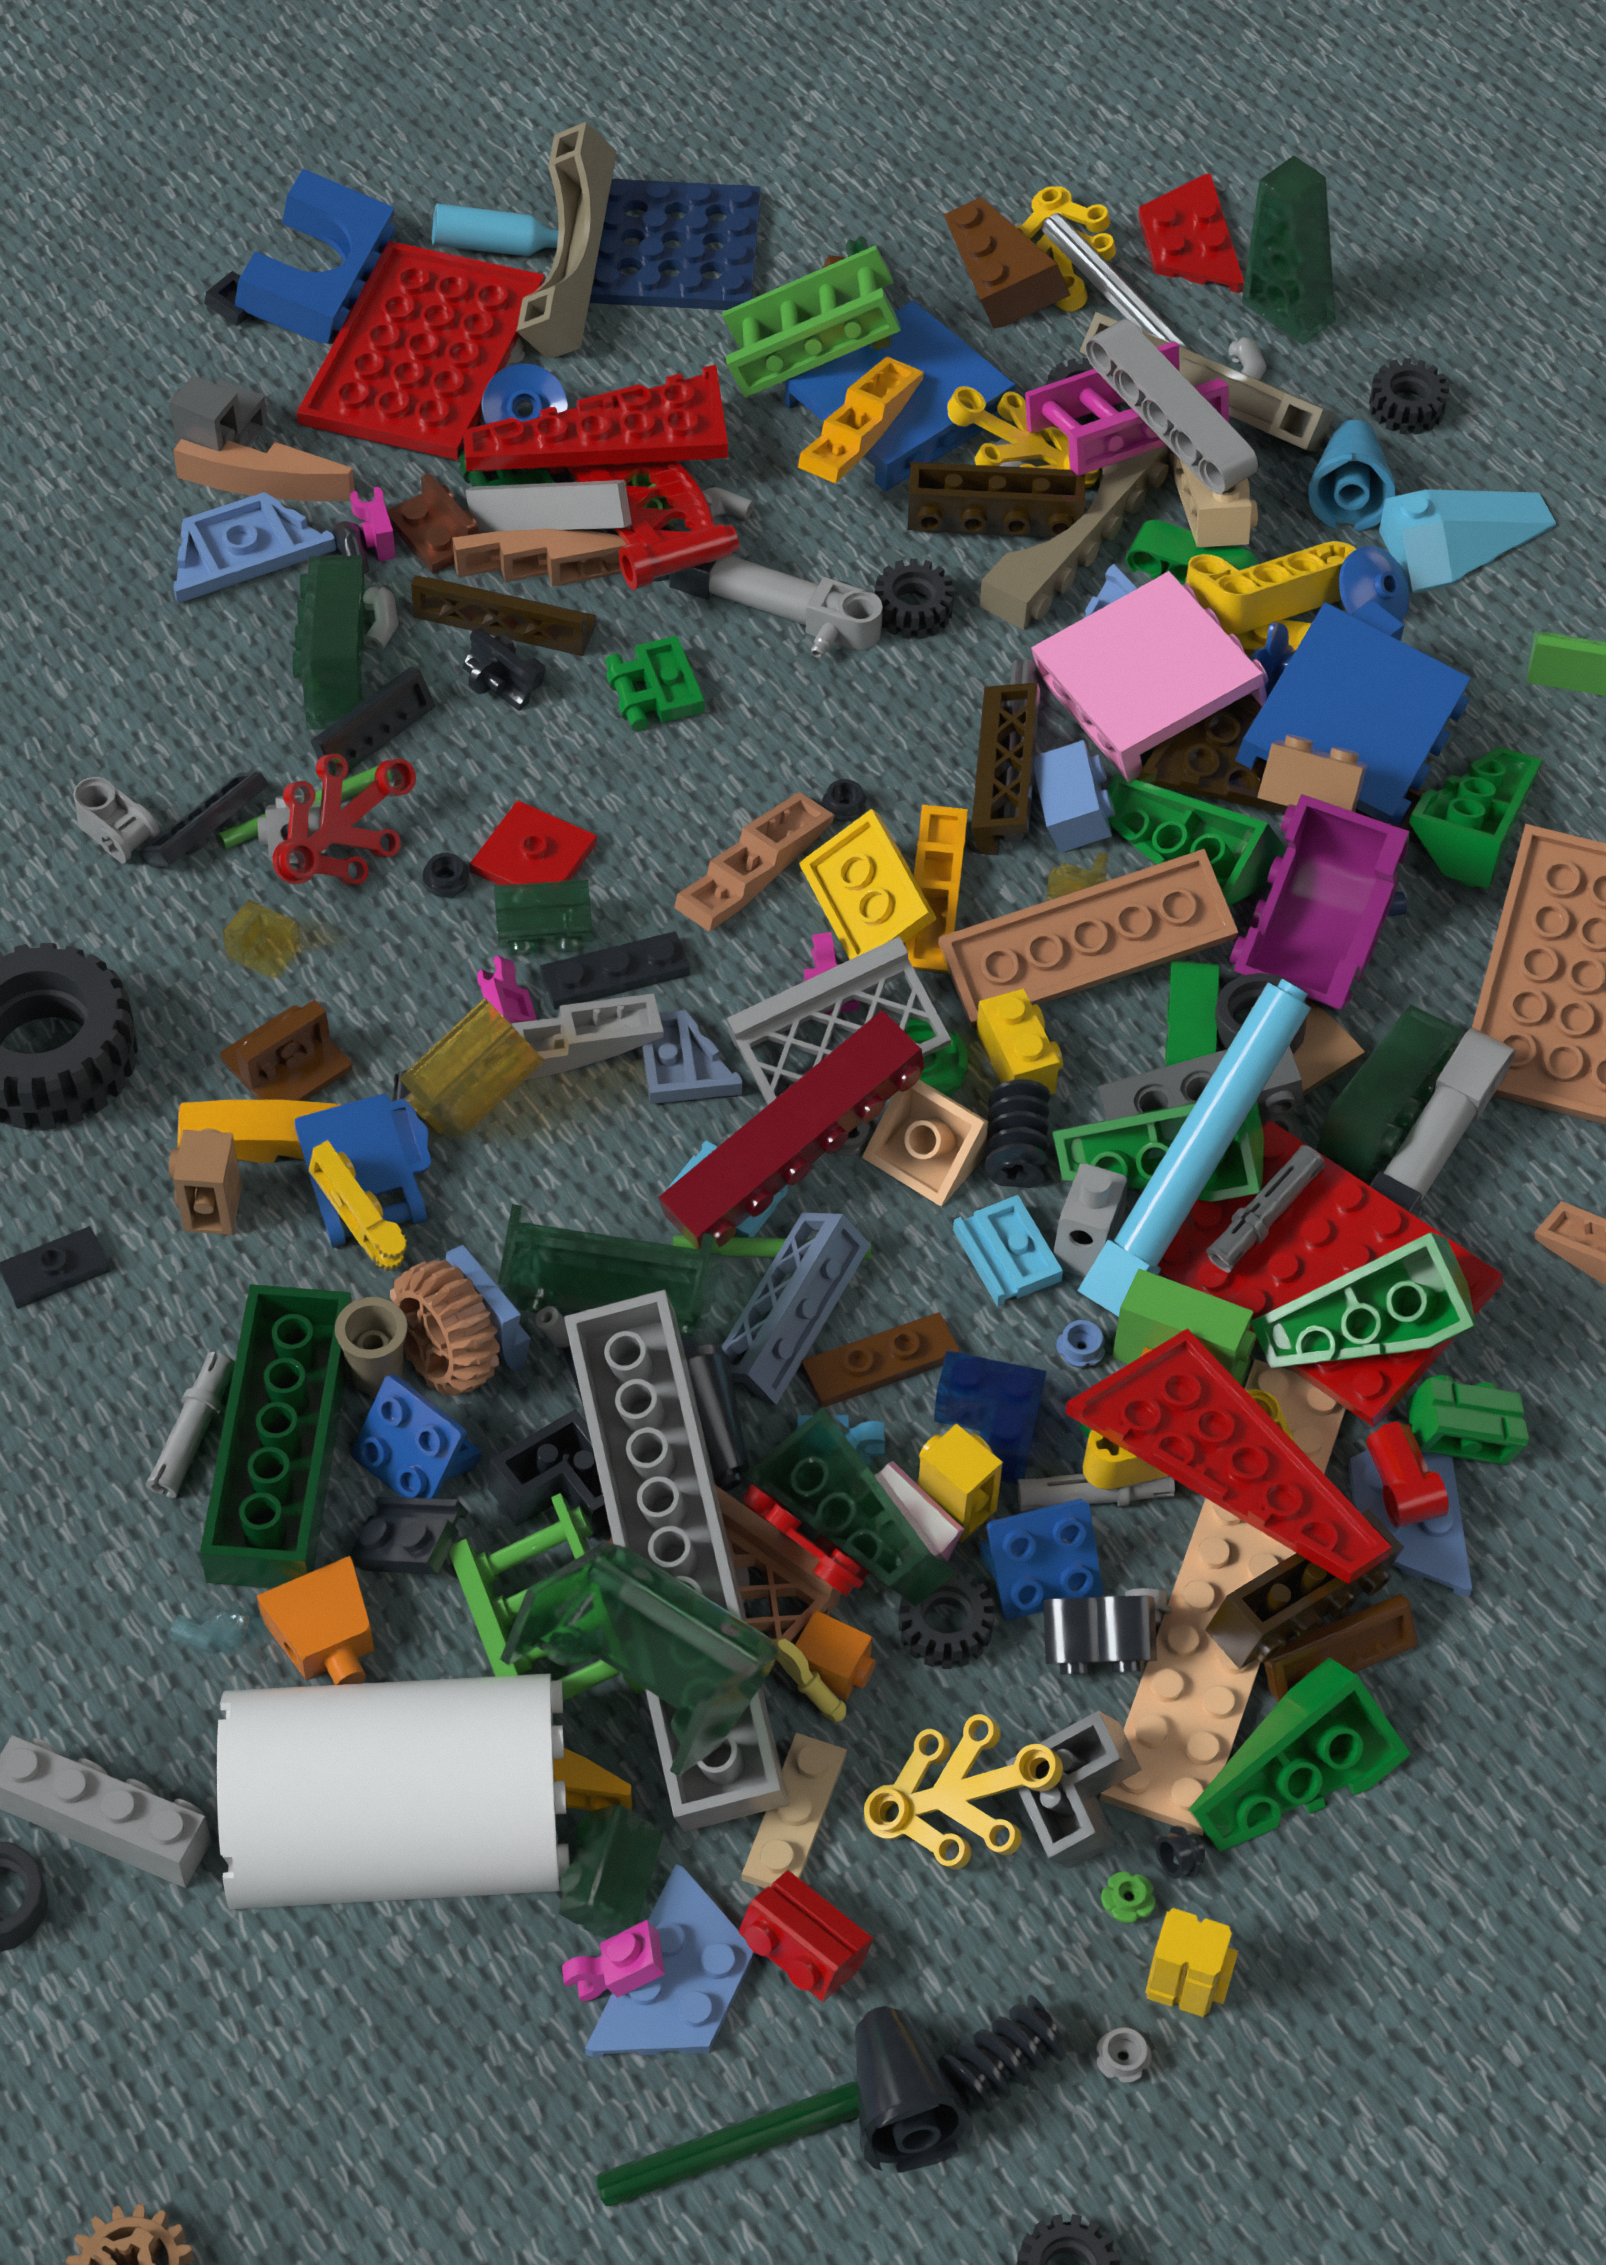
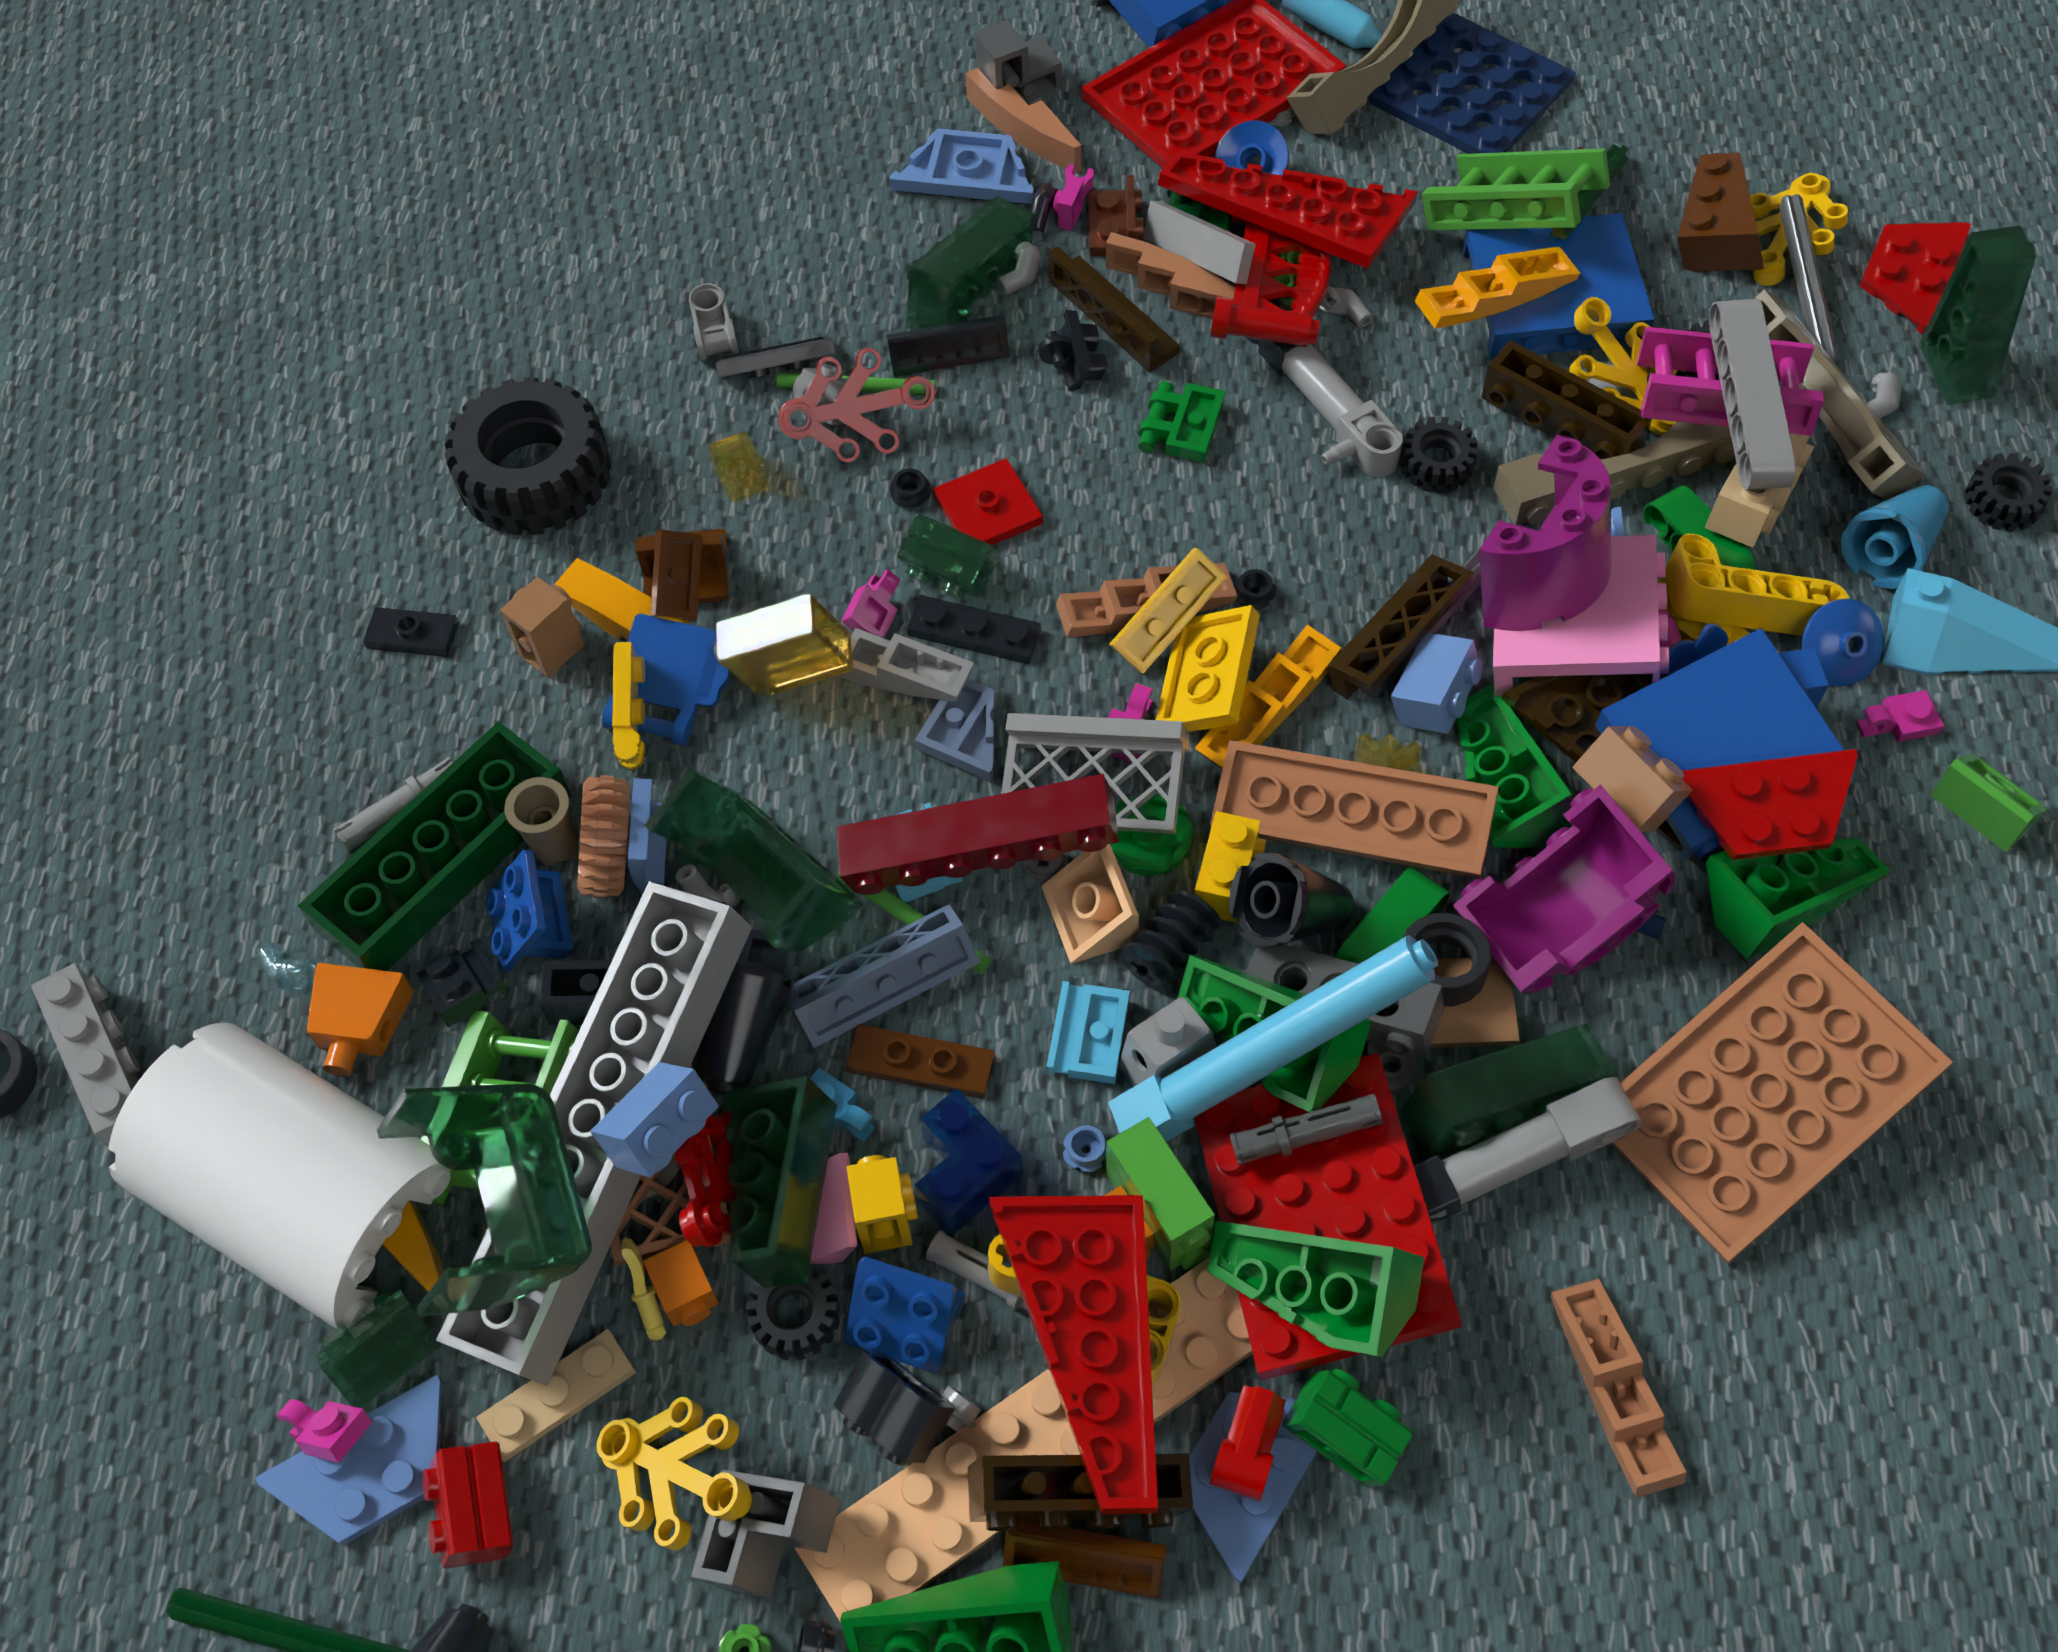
camera: 40 degrees right, 5 degrees up
none -> medium blue brick [590,1062,719,1177]
none -> reddish brown plate [650,529,702,622]
none -> yellow tile [1109,548,1228,674]
none -> black cone [1229,853,1354,948]
none -> magenta cylinder [1479,435,1611,631]
none -> red wing [1682,749,1858,860]
none -> dark pink plate [1856,690,1944,742]

